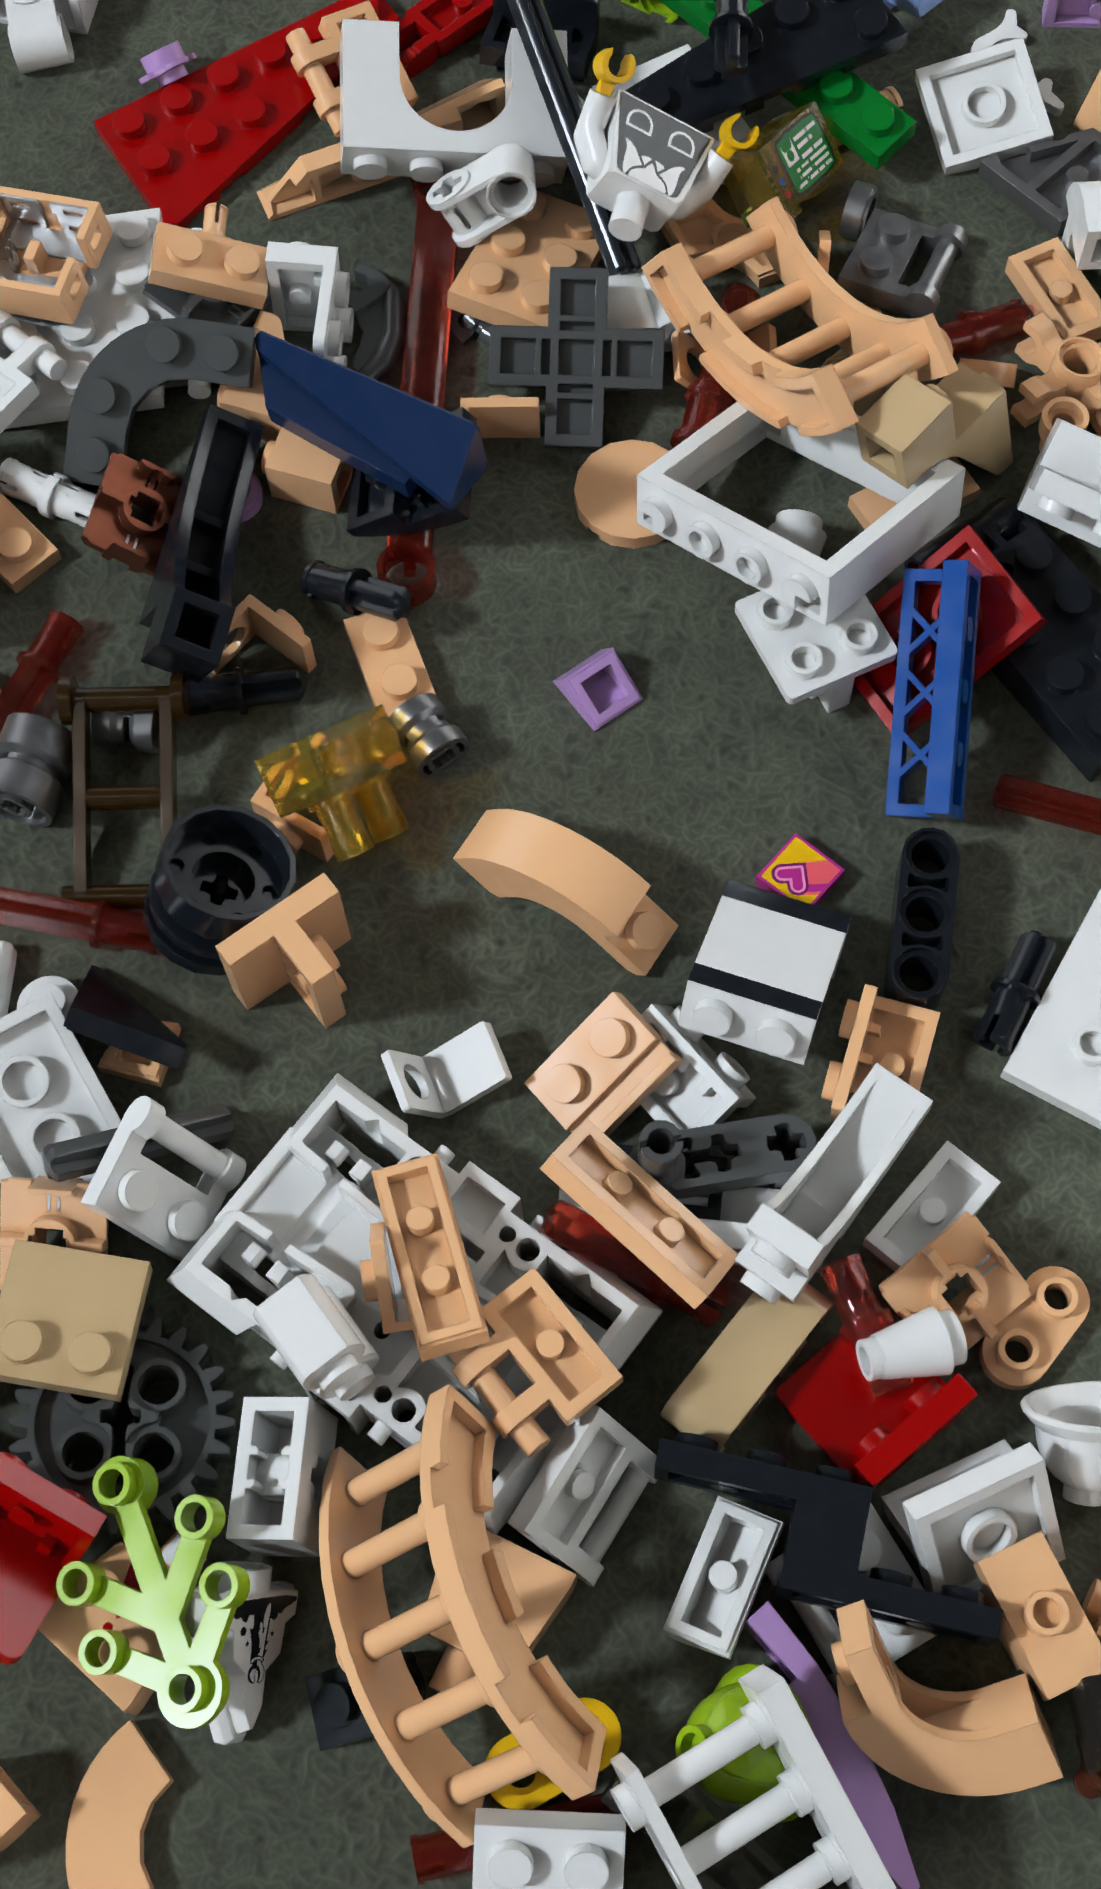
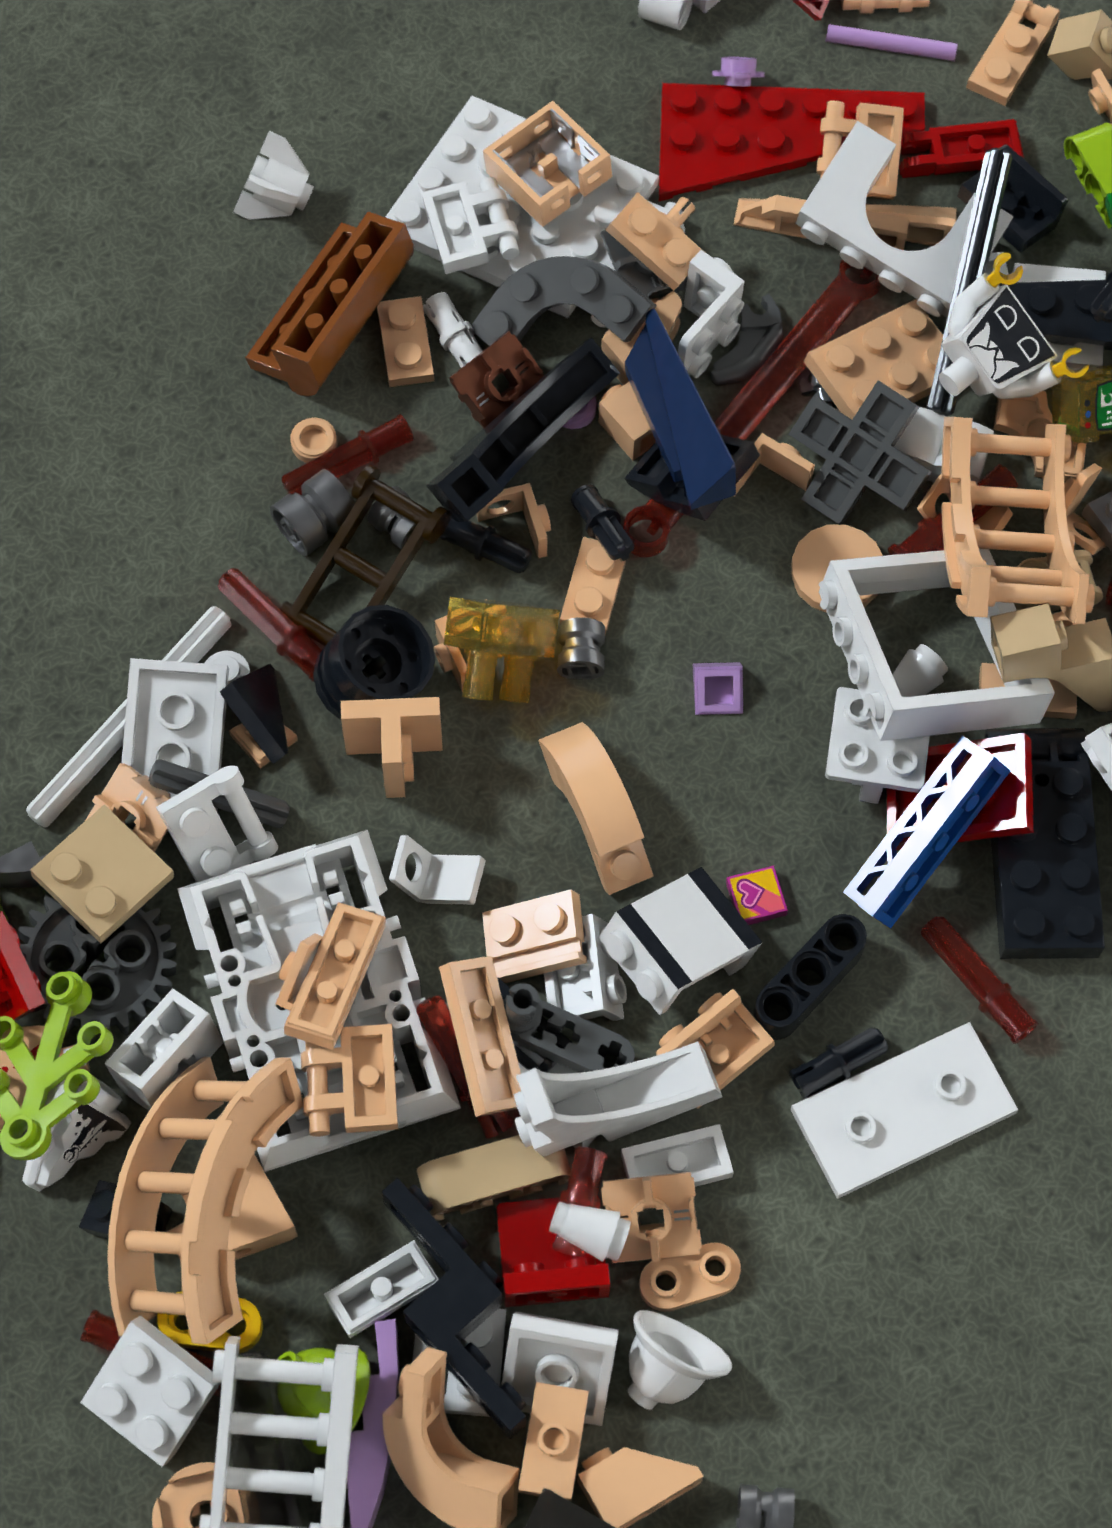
camera: 30 degrees right, 0 degrees up
white brick [253,1274,380,1401] -> none
white piece [426,143,537,248] -> none
white plate [507,1405,658,1587] -> none

